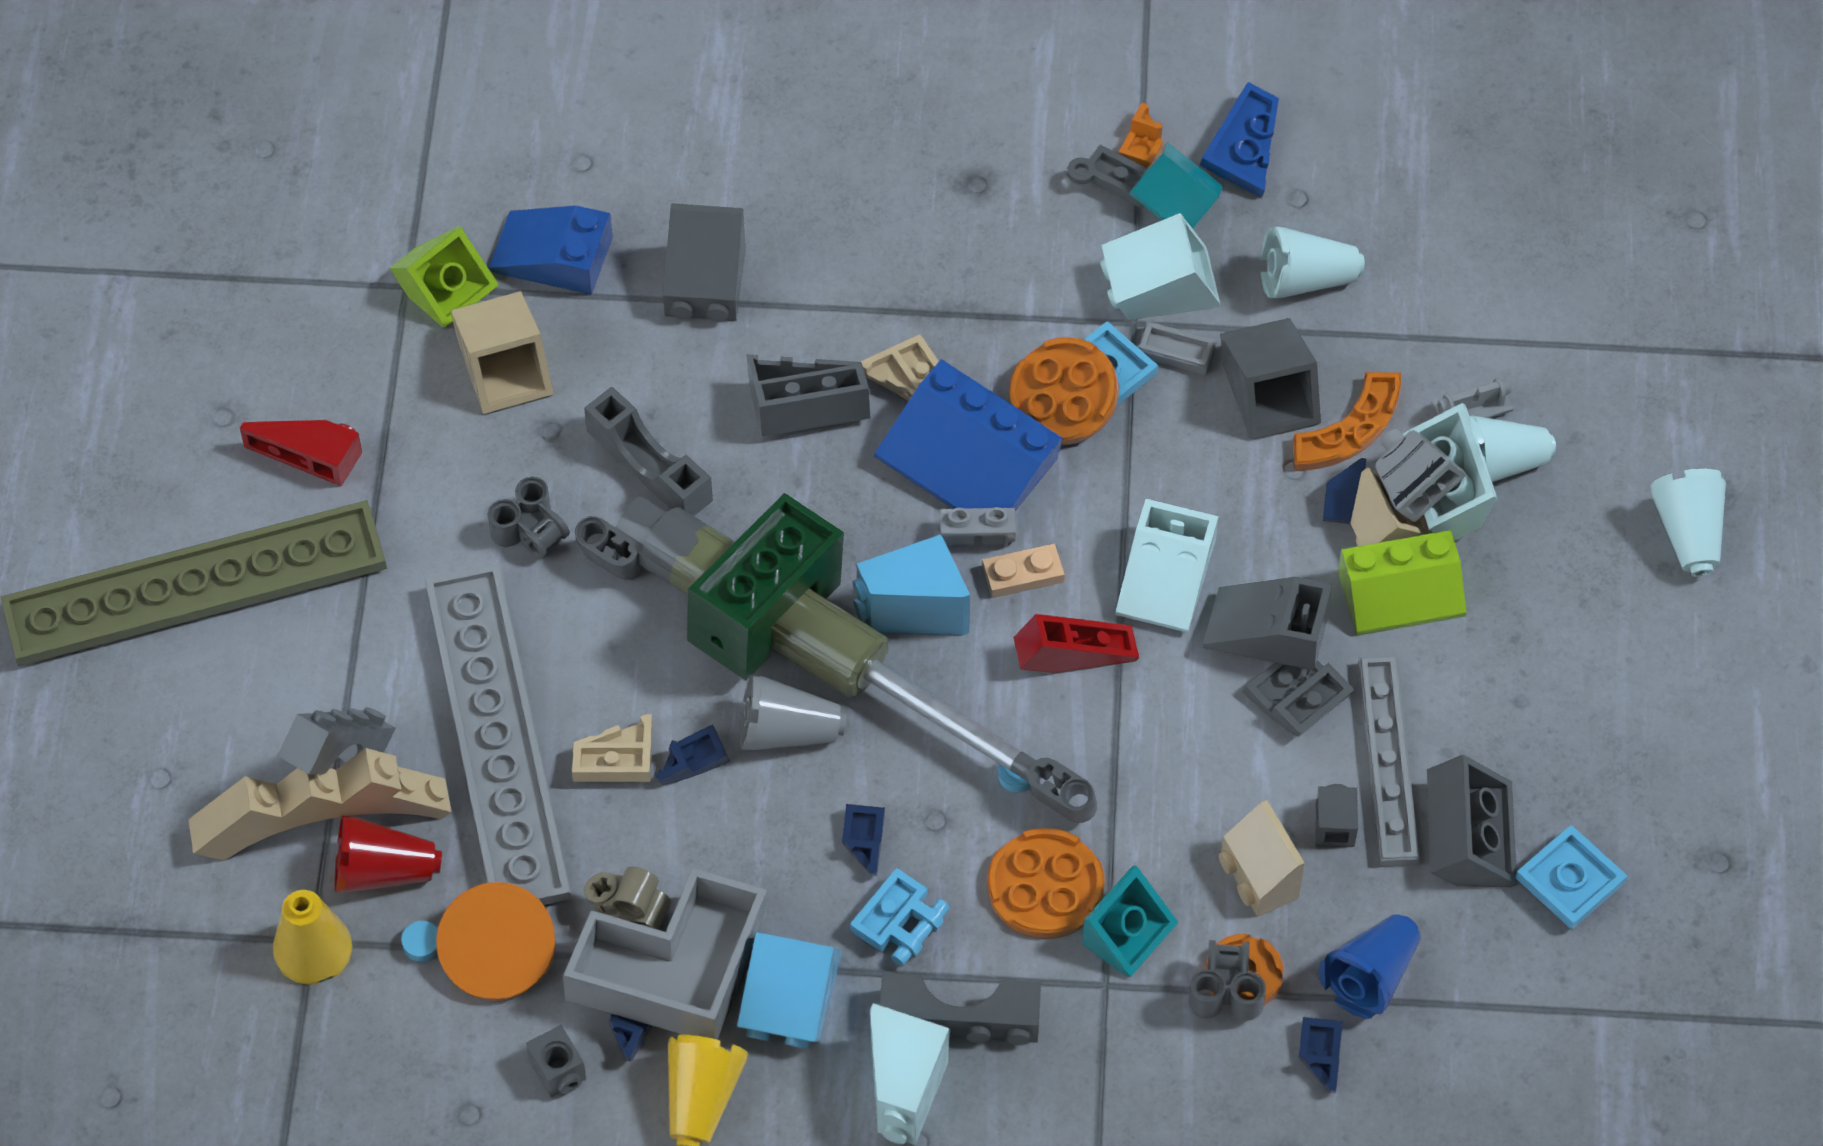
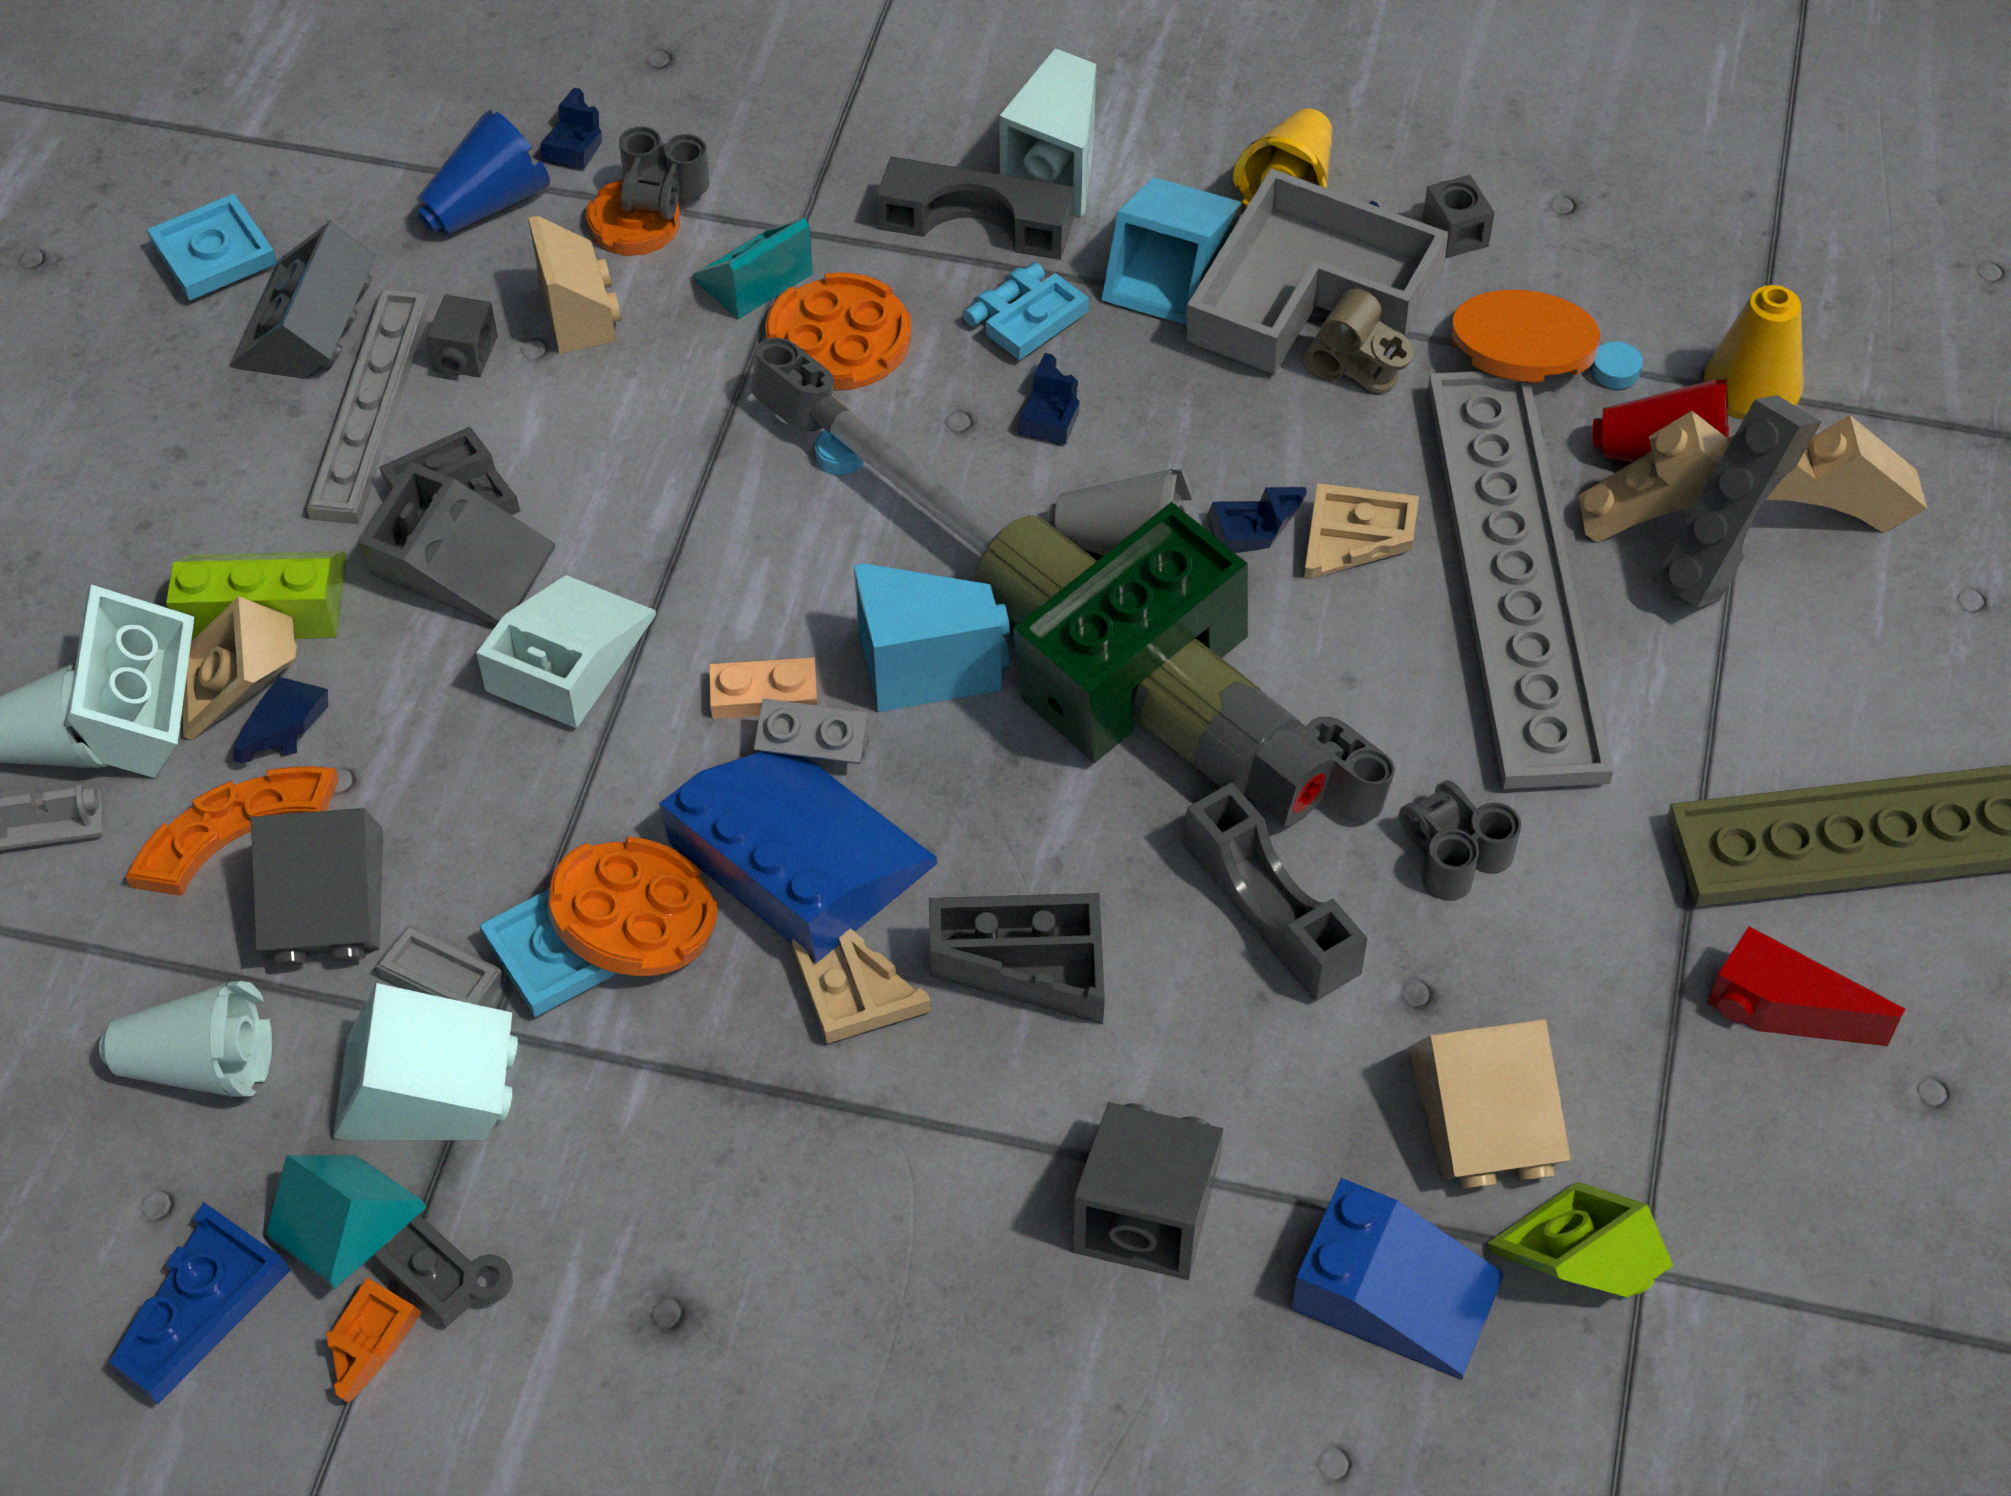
camera: 170 degrees left, 5 degrees down
red slope [1013,614,1139,673] -> none
light grey torso [1375,429,1467,522] -> none

